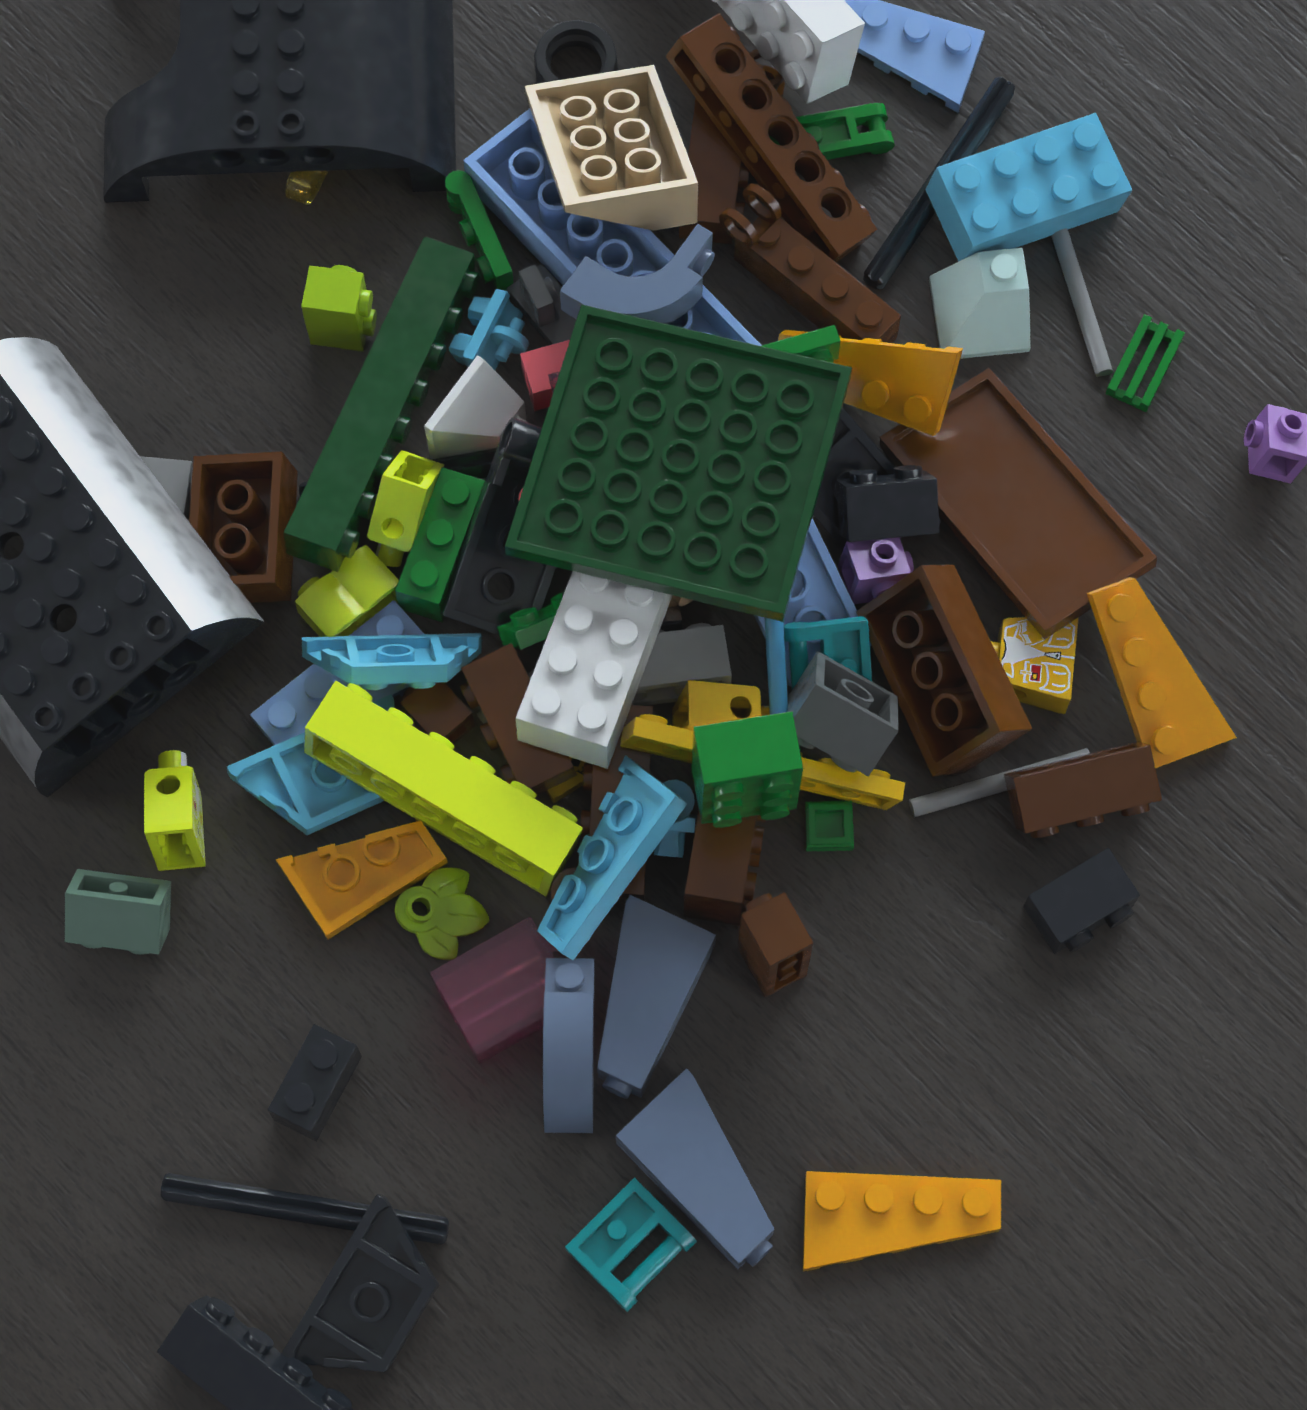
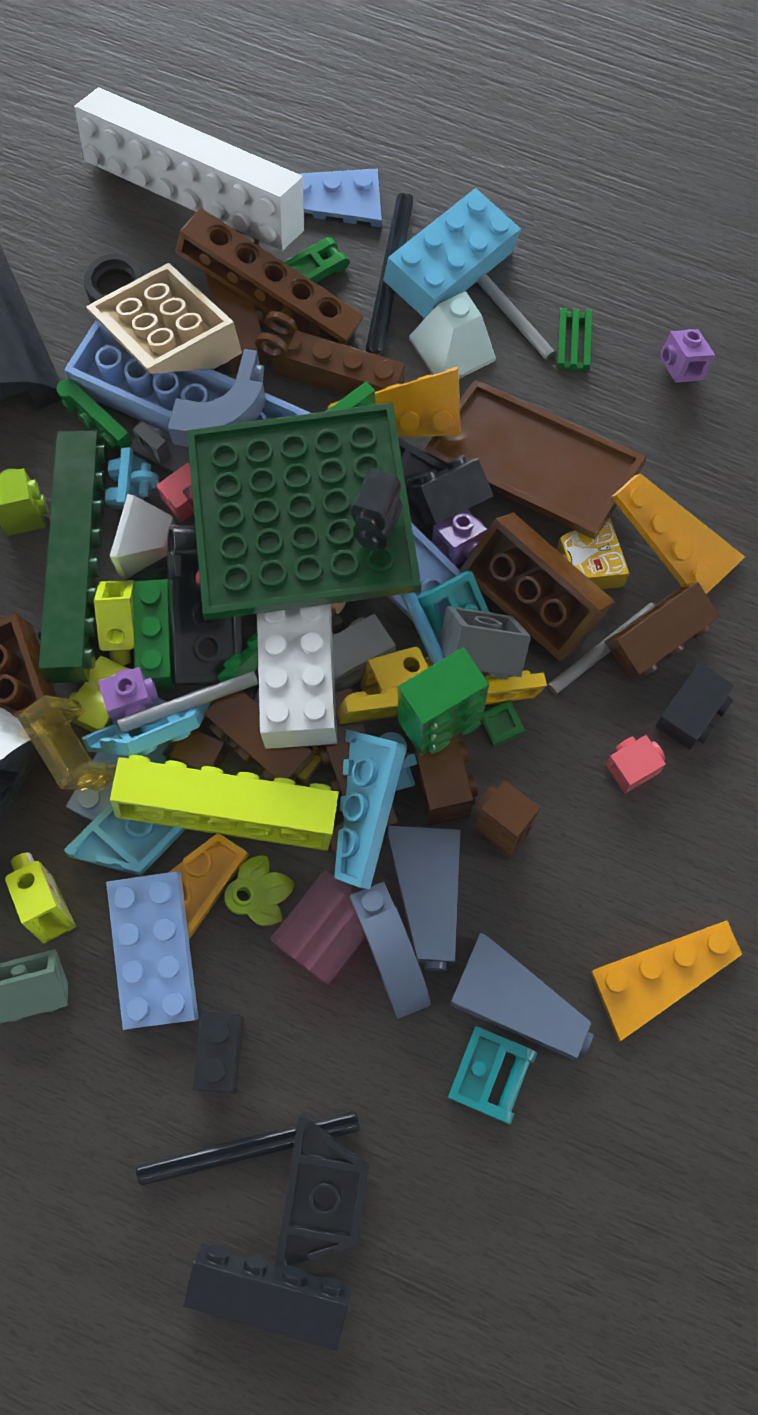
camera: 20 degrees left, 0 degrees up
none -> clear yellow panel [16,695,117,792]
none -> medium lavender brick [98,667,158,726]
none -> light blue plate [106,871,198,1030]
none -> light grey bar [117,671,258,733]
none -> black brick [351,468,403,550]
none -> coral brick [605,735,666,794]

